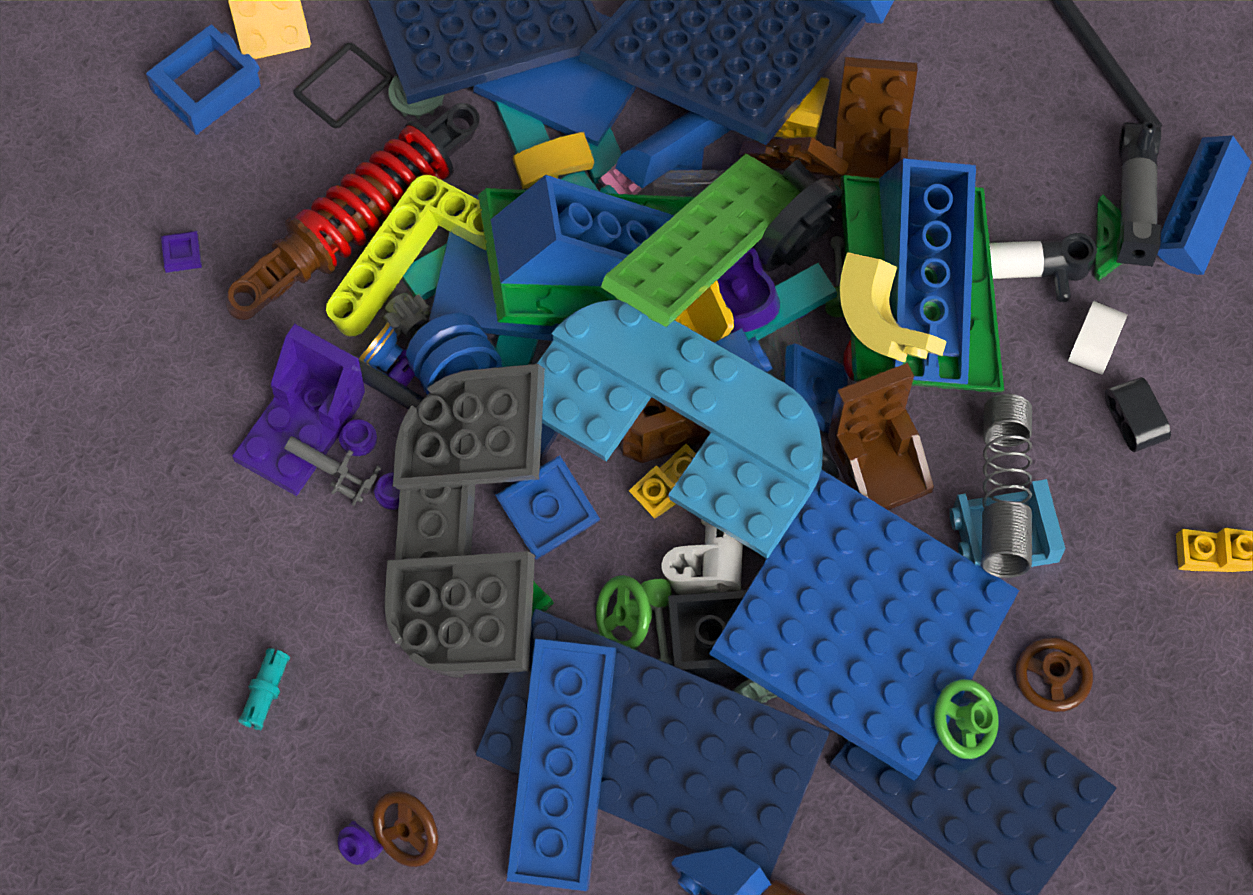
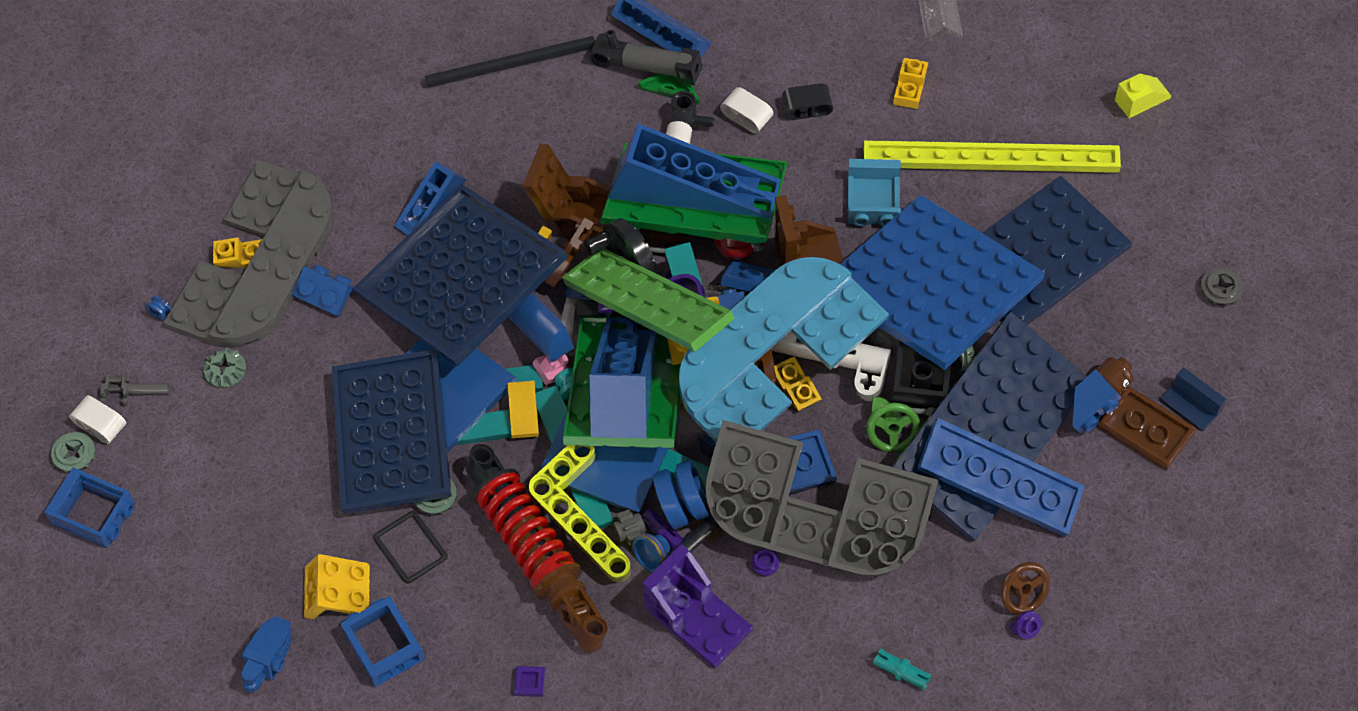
camera: 75 degrees left, 5 degrees down
dark grey piece [284,436,382,506] -> none
dark purple plate [339,419,377,456] -> none
light yellow arch [840,252,946,363] -> none
bright green piece [934,679,999,759] -> none
dark grey piece [981,394,1032,578] -> none
reddish brown piece [1015,638,1093,712] -> none
none -> neon yellow plate [864,141,1121,173]

